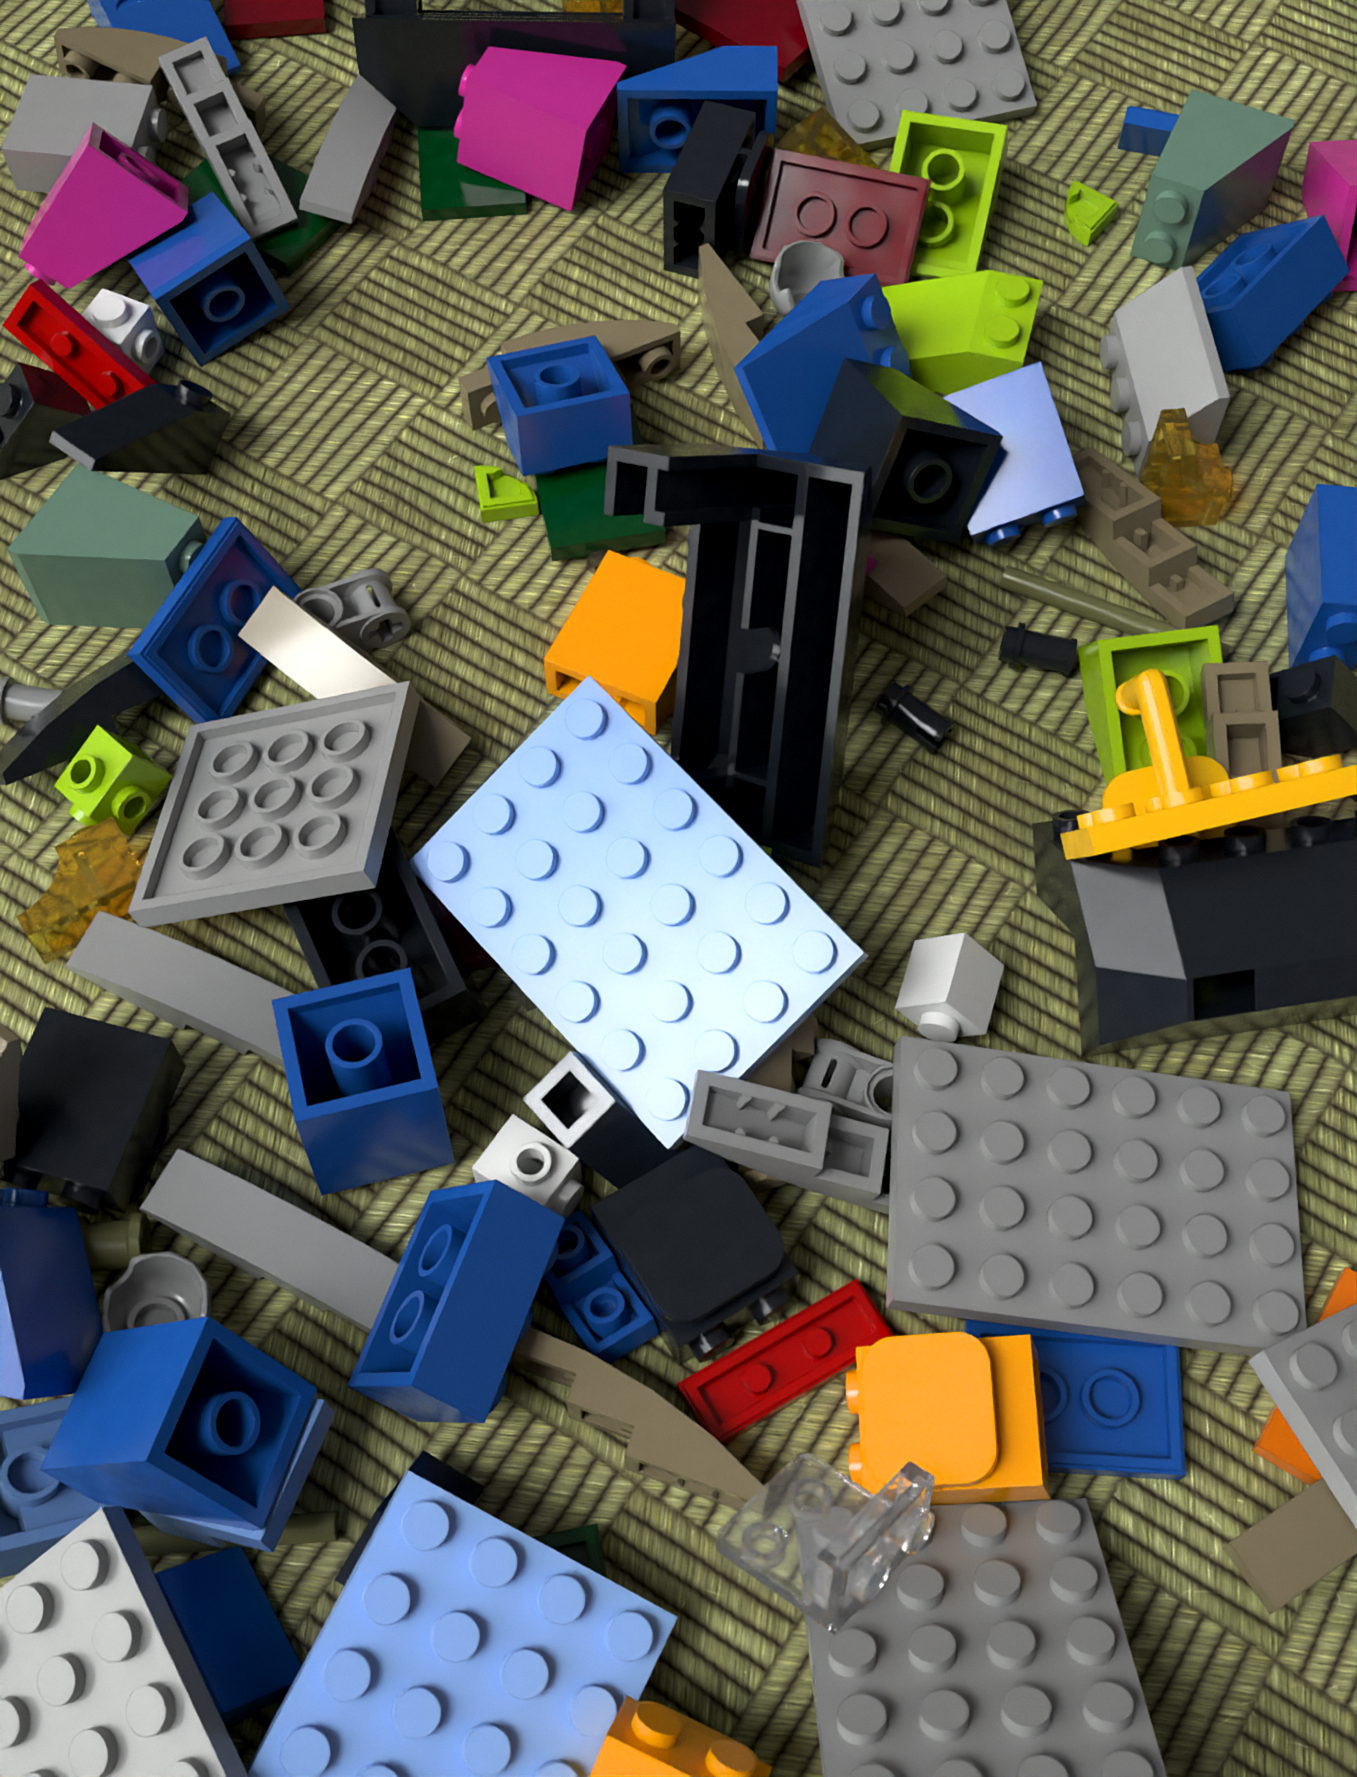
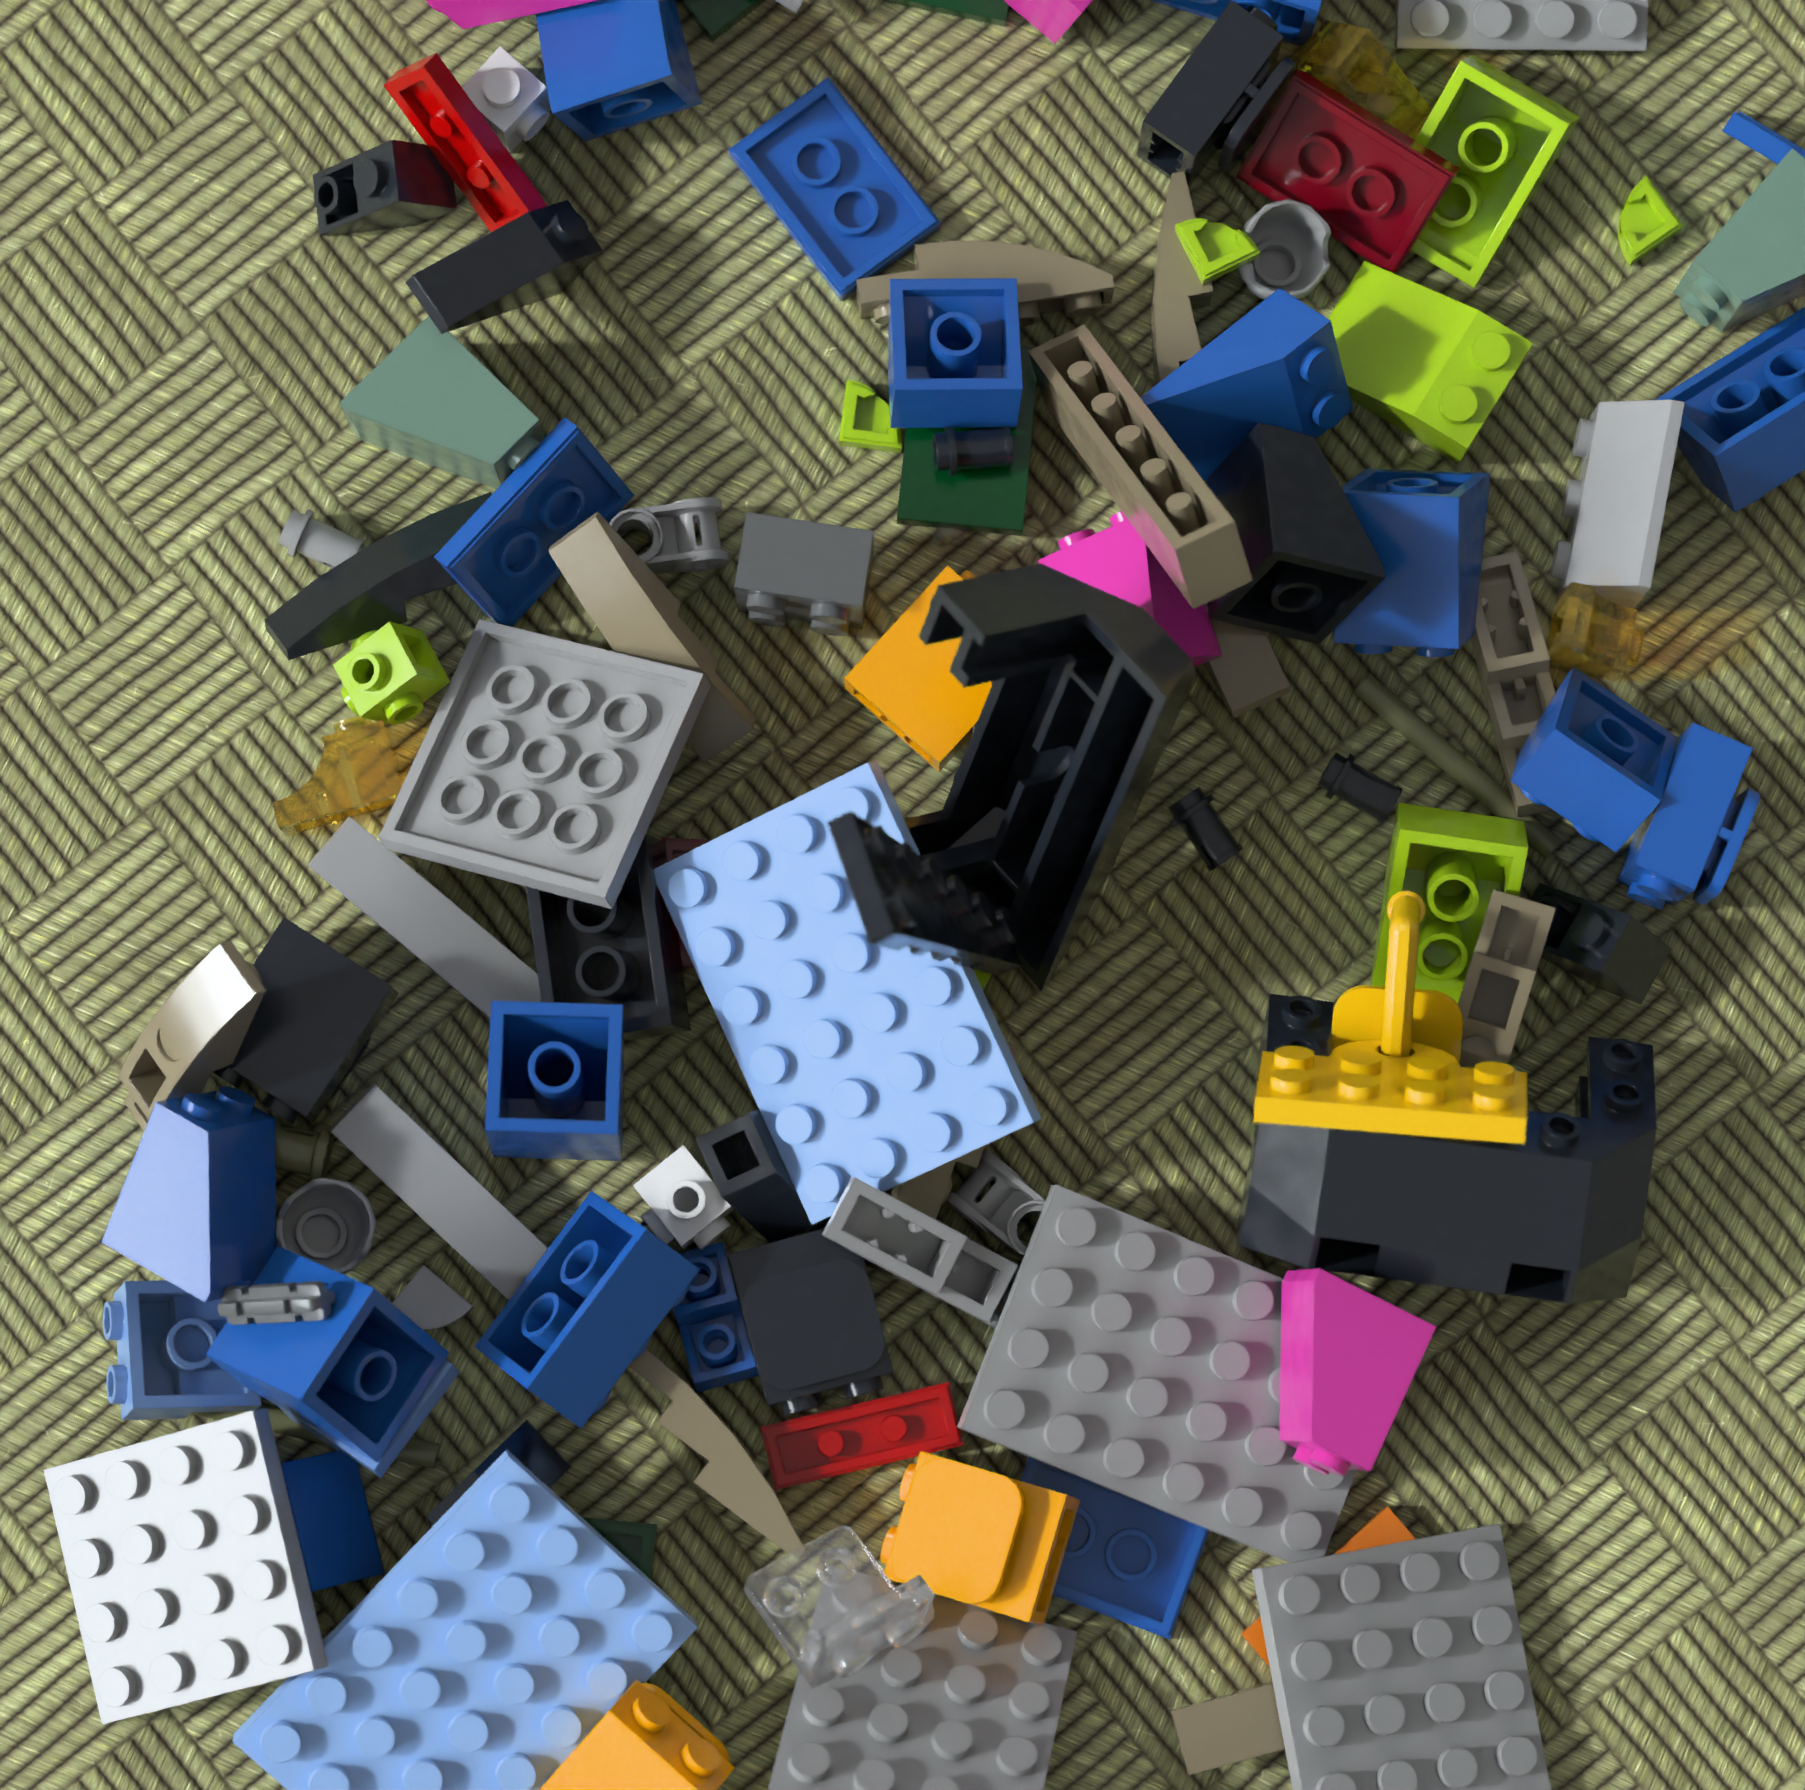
camera: 15 degrees right, 20 degrees up
white brick [895,933,1004,1042] -> none
none -> axle [217,1281,335,1325]
none -> light grey tile [392,1265,474,1330]
none -> blue tile [728,77,941,301]
none -> dark grey brick [734,512,874,636]
none -> black wing [827,811,1022,976]
none -> black pin [932,426,1013,477]
none -> dark tan brick [1028,324,1253,609]
none -> lime tile [1174,218,1261,285]
none -> dark pink slope [1279,1268,1436,1477]
none -> blue slope [1511,667,1678,852]

